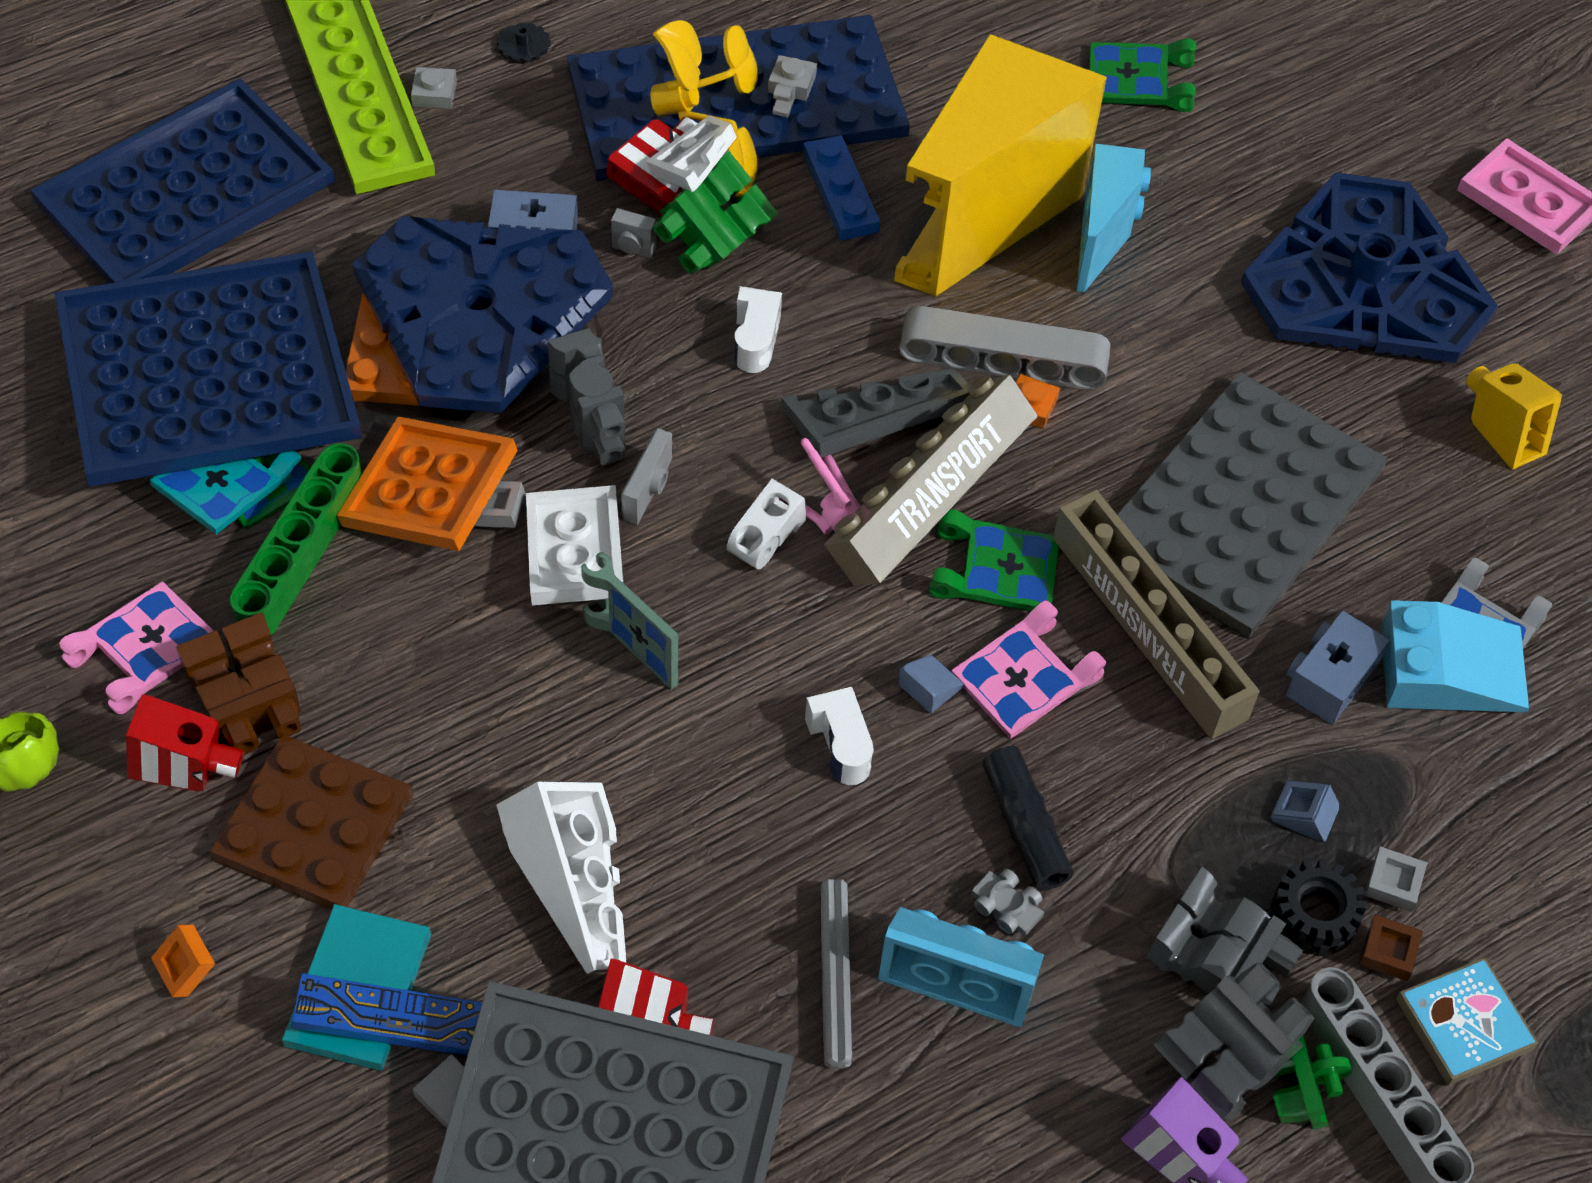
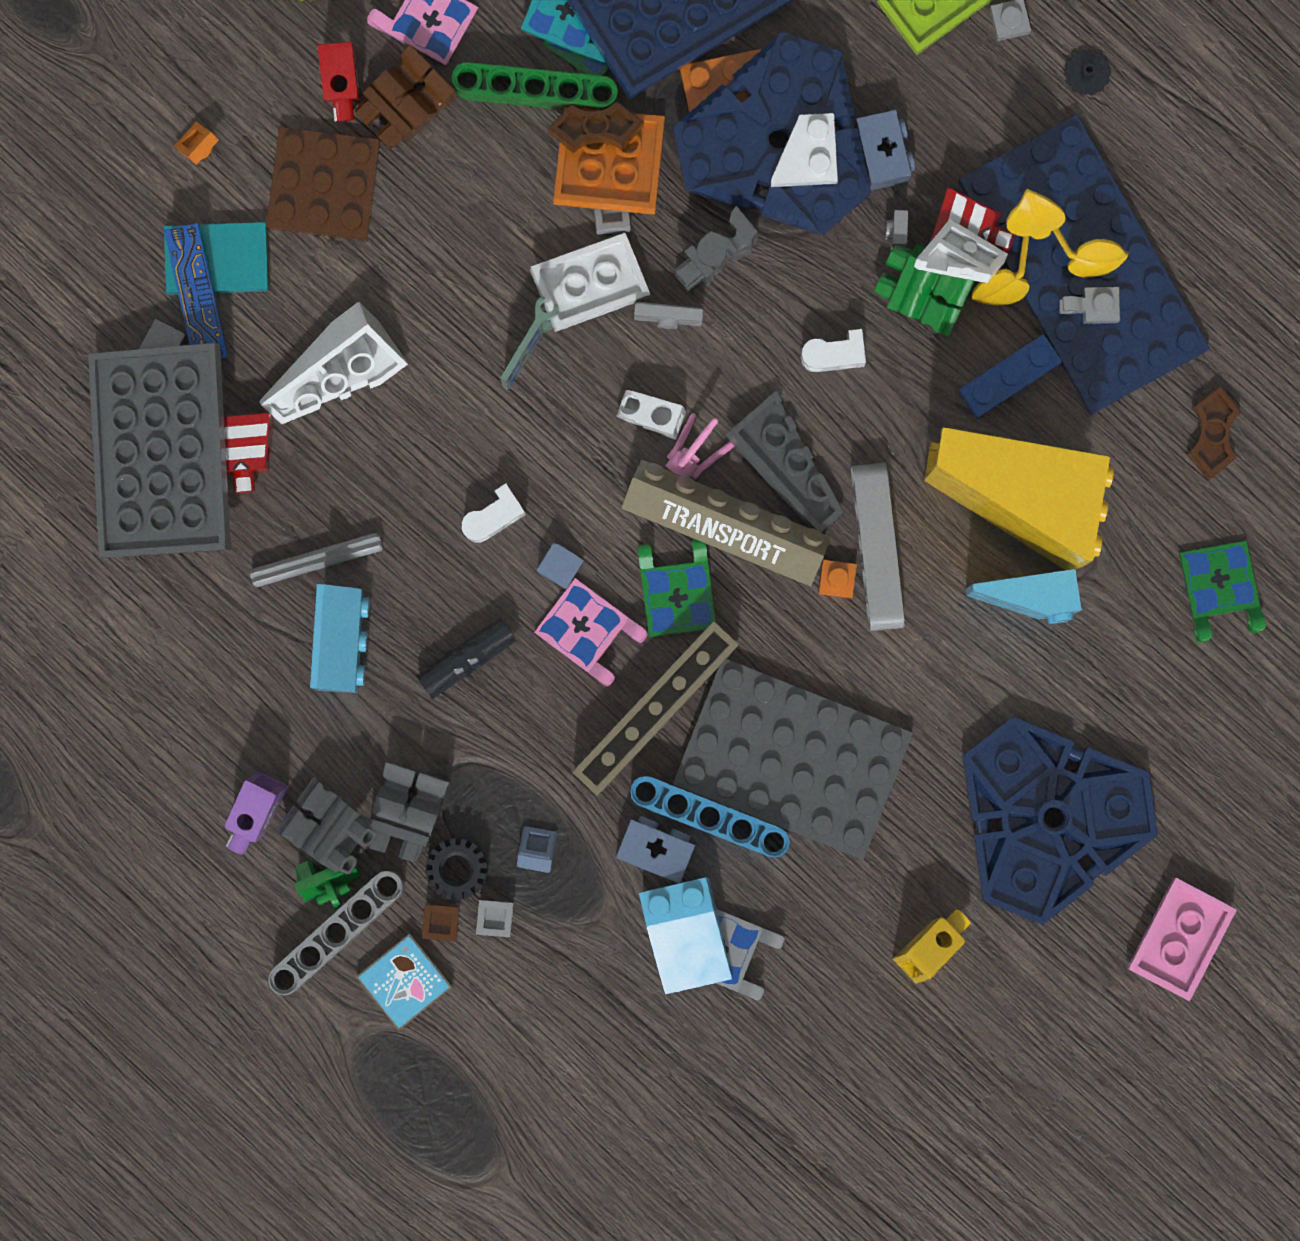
camera: 75 degrees right, 30 degrees up
light grey piece [971,869,1044,936] -> none
none -> reddish brown tile [548,102,644,153]
none -> dark azure beam [630,776,790,858]
none -> white wing [771,113,838,187]
none -> reddish brown tile [1187,385,1241,480]

